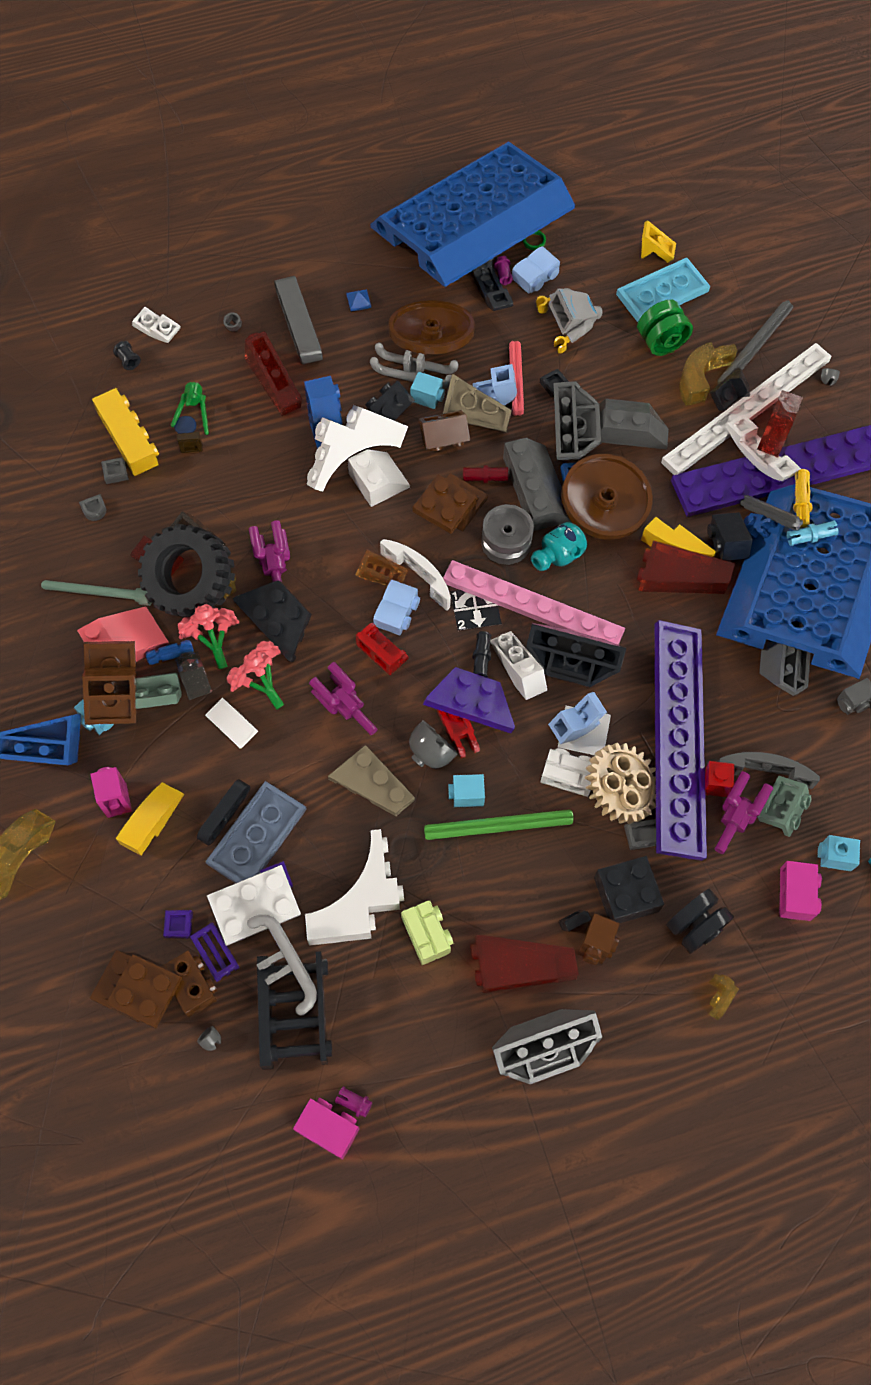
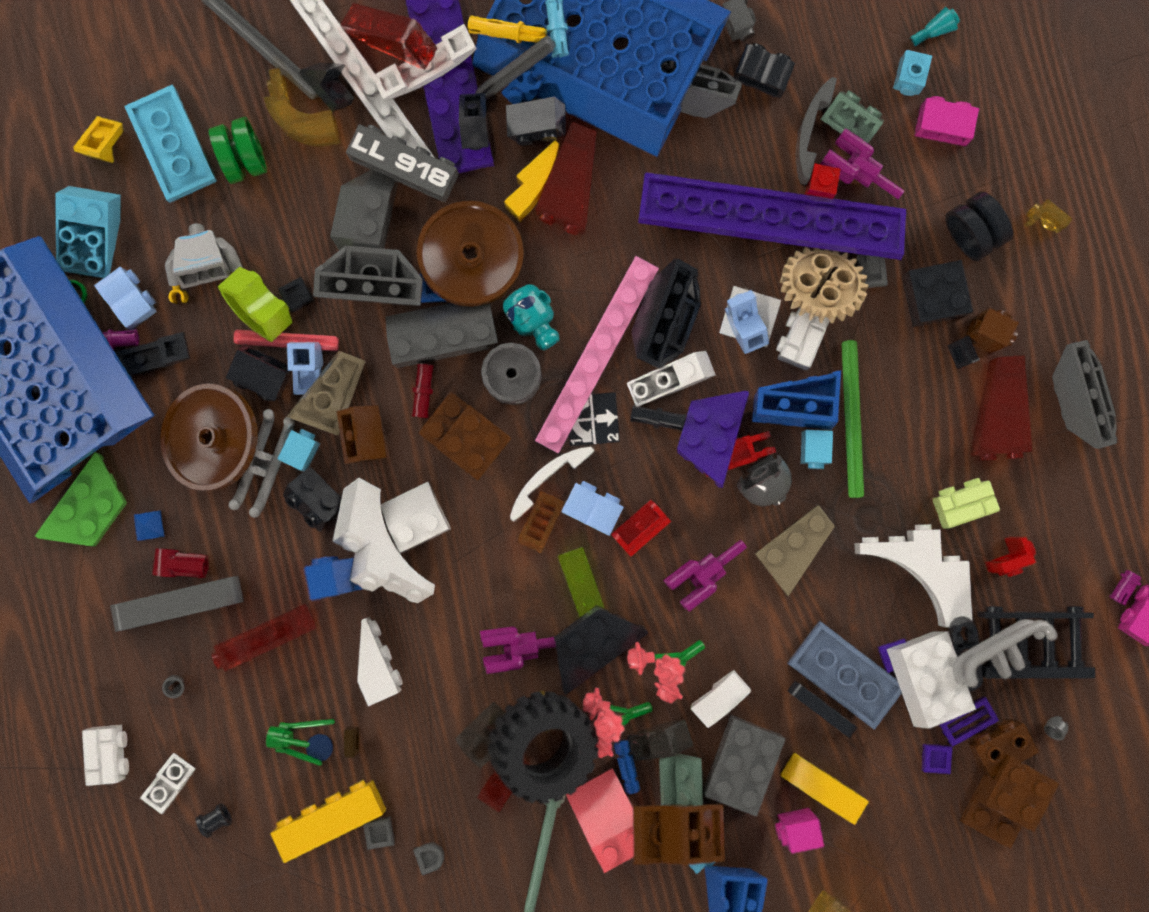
camera: 80 degrees left, 20 degrees up
none -> bright green wing [35,452,127,546]
none -> medium azure slope [56,186,121,278]
none -> white brick [82,725,129,786]
none -> dark red piece [152,548,209,578]
none -> lime brick [218,267,292,342]
none -> black brick [226,344,292,401]
none -> dark grey brick [346,124,459,203]
none -> white slope [357,617,403,706]
none -> black slope [459,93,489,150]
none -> clear neon green tile [558,547,605,617]
none -> dark grey brick [703,715,785,817]
none -> black brick [733,43,795,98]
none -> blue wedge [752,370,841,430]
none -> black beam [949,616,983,691]
none -> red bracket [985,537,1036,577]

